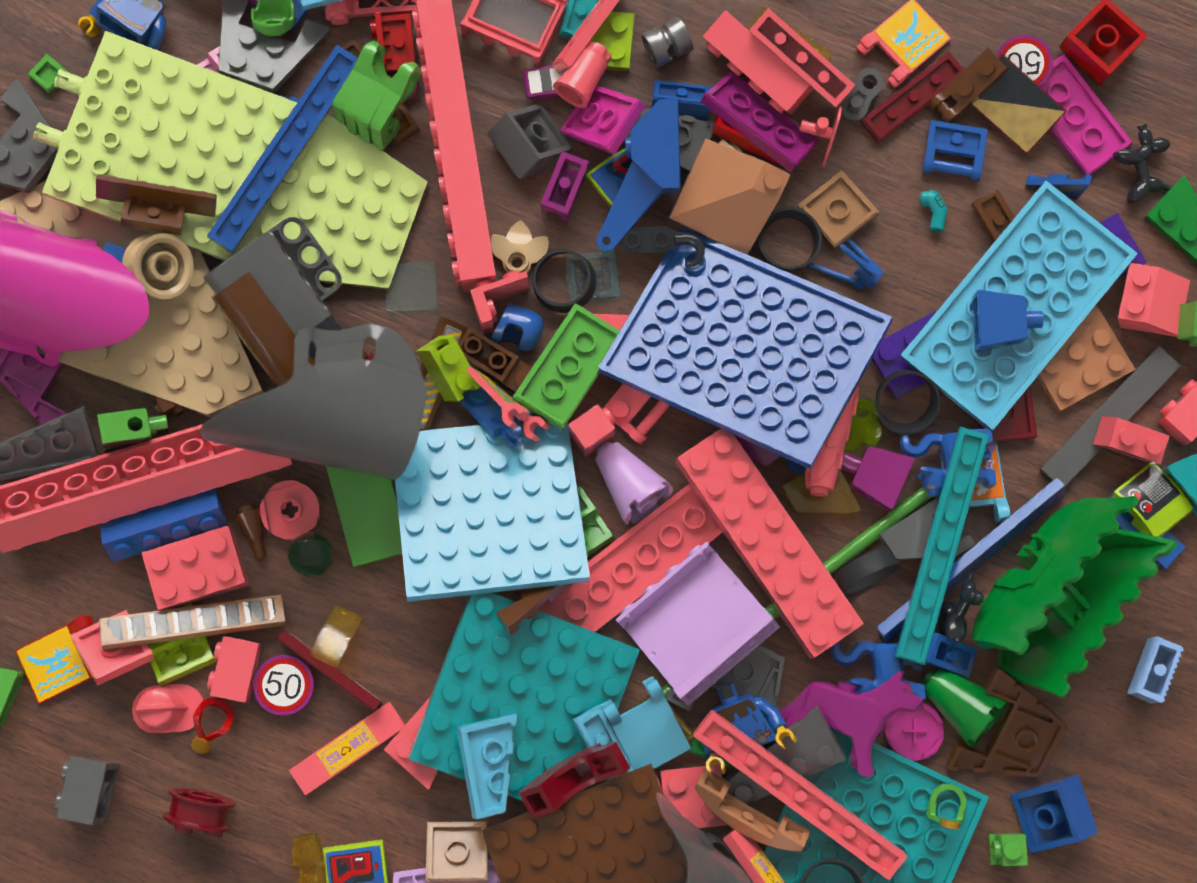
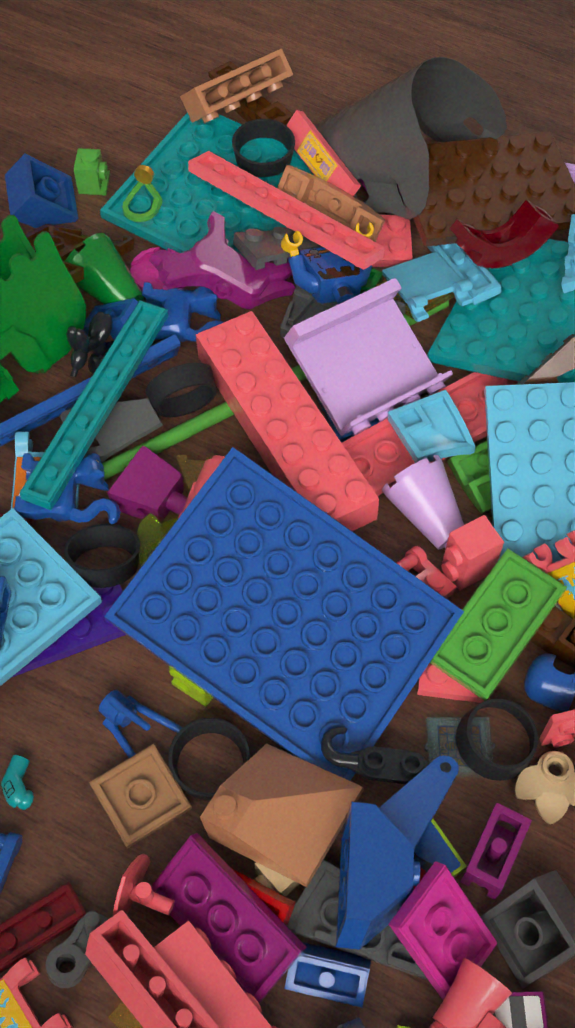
camera: 170 degrees left, 20 degrees down
none -> medium azure plate [388,390,475,463]

